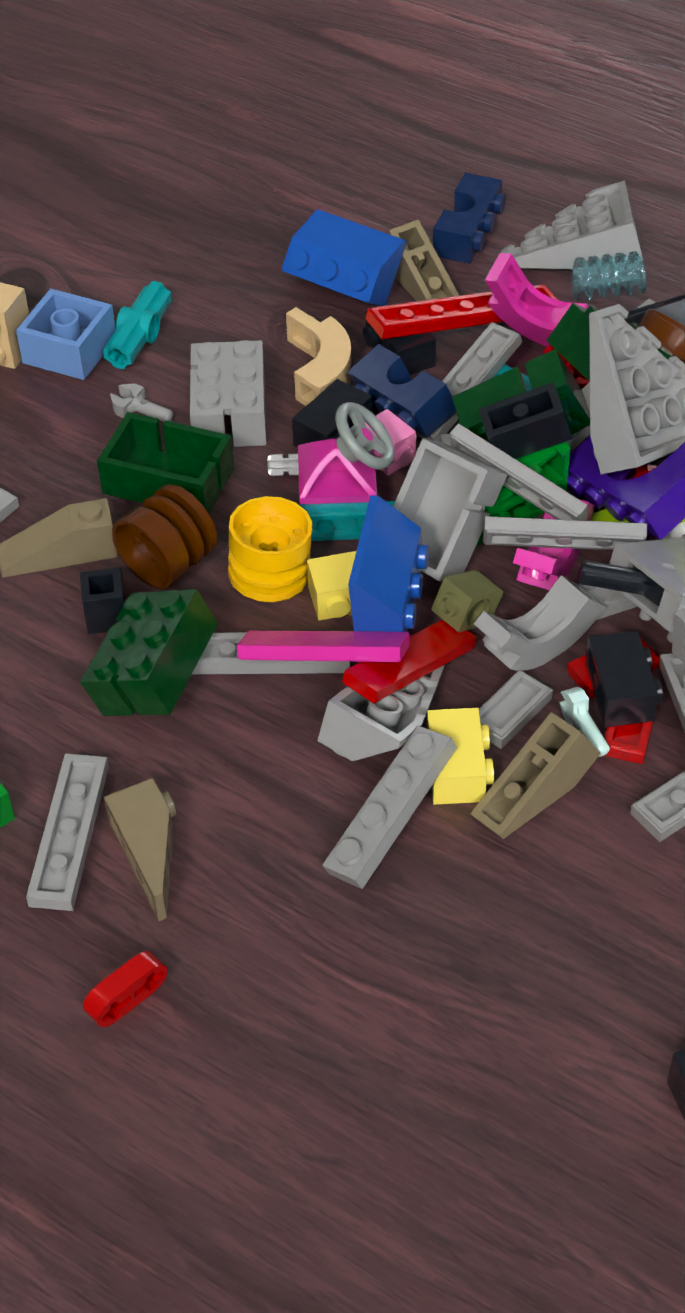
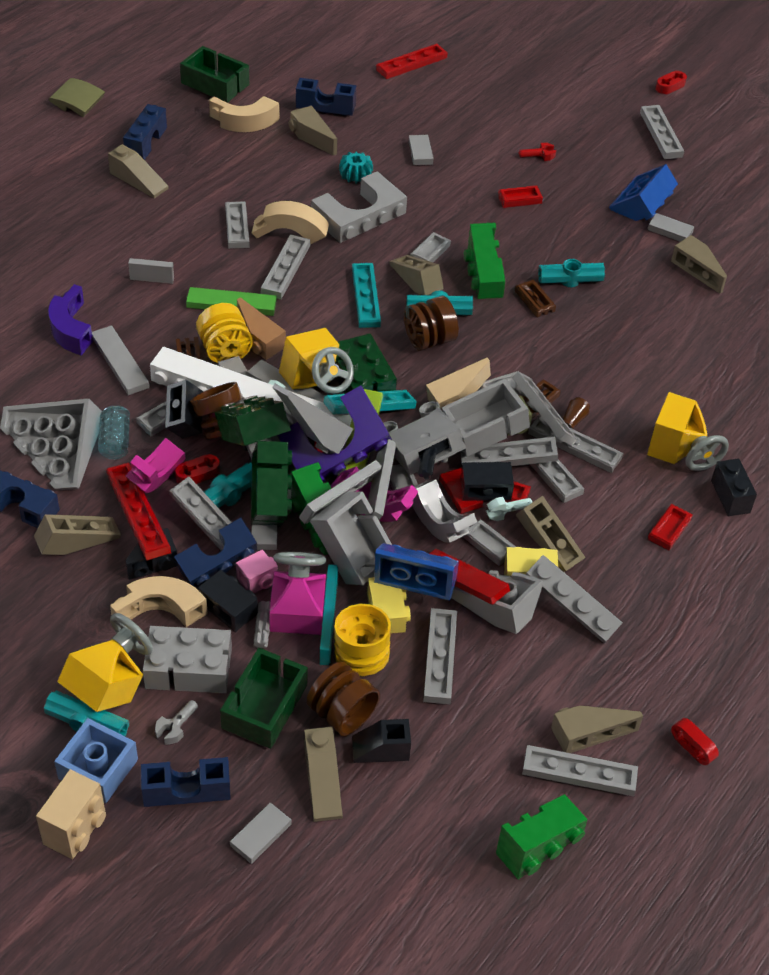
camera: 90 degrees left, 0 degrees up
dark green piece [80,589,218,716] -> none
dark pink tile [237,630,410,662] -> none
blue slope [281,209,407,306] -> none
olive brick [431,570,504,632] -> none
black brick [479,382,572,459] -> none
none -> yellow piece [57,613,153,712]
none -> dark blue arch [141,757,231,807]
none -> red tile [647,504,693,551]

